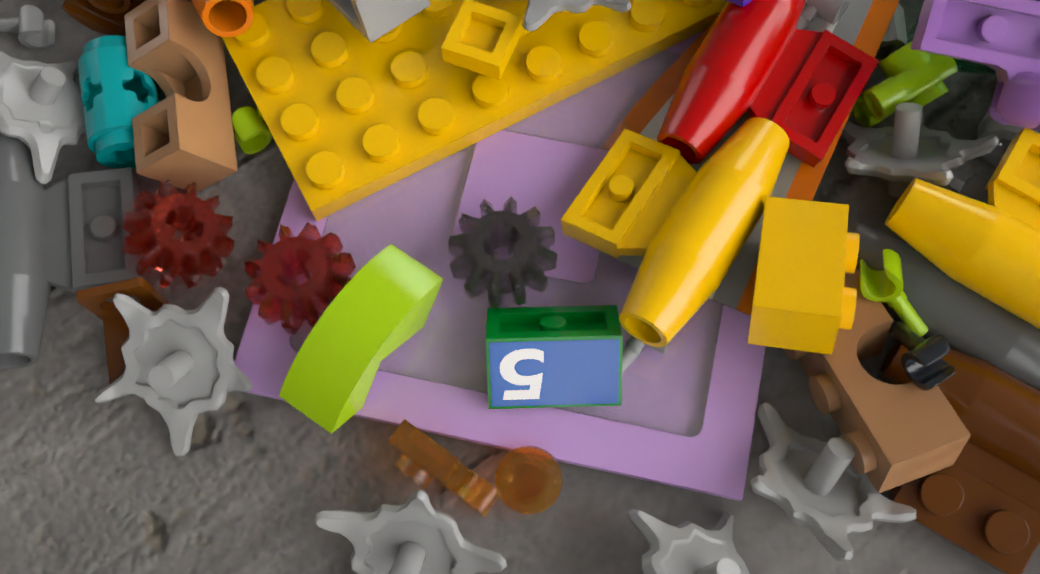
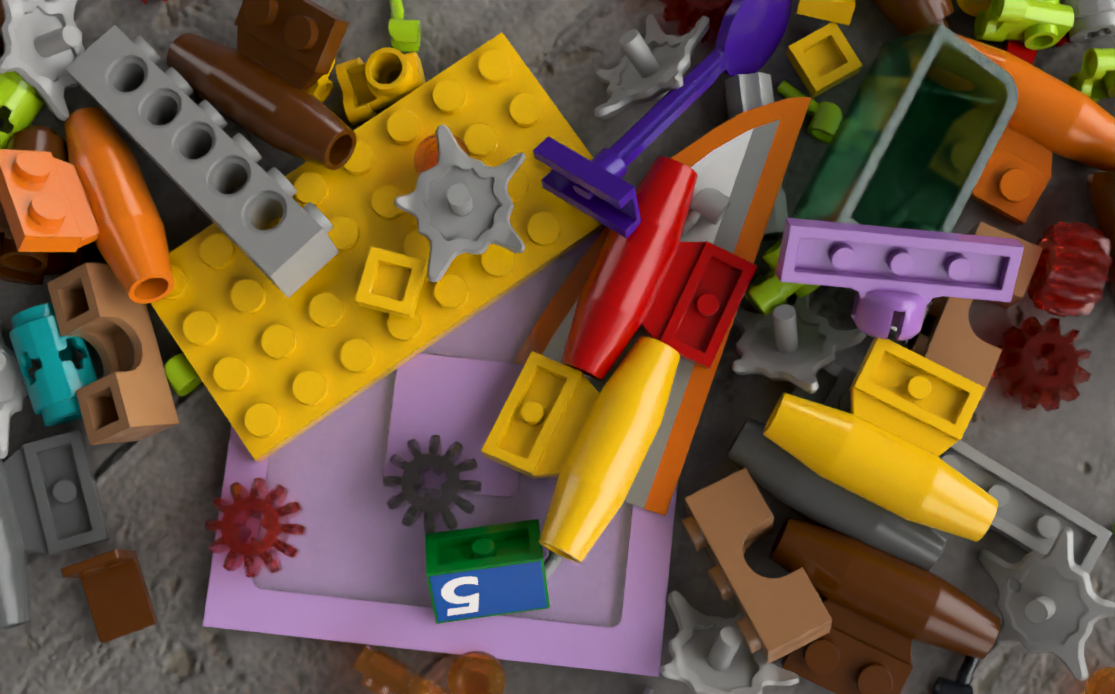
camera: 10 degrees left, 10 degrees up
light grey piece [94,287,253,456] -> none
clear red gear [121,179,234,289] -> none
lime brick [279,244,443,434] -> none
yellow brick [747,196,860,355] -> none
lime hand [859,249,928,337] -> none
black hand [889,321,956,391] -> none

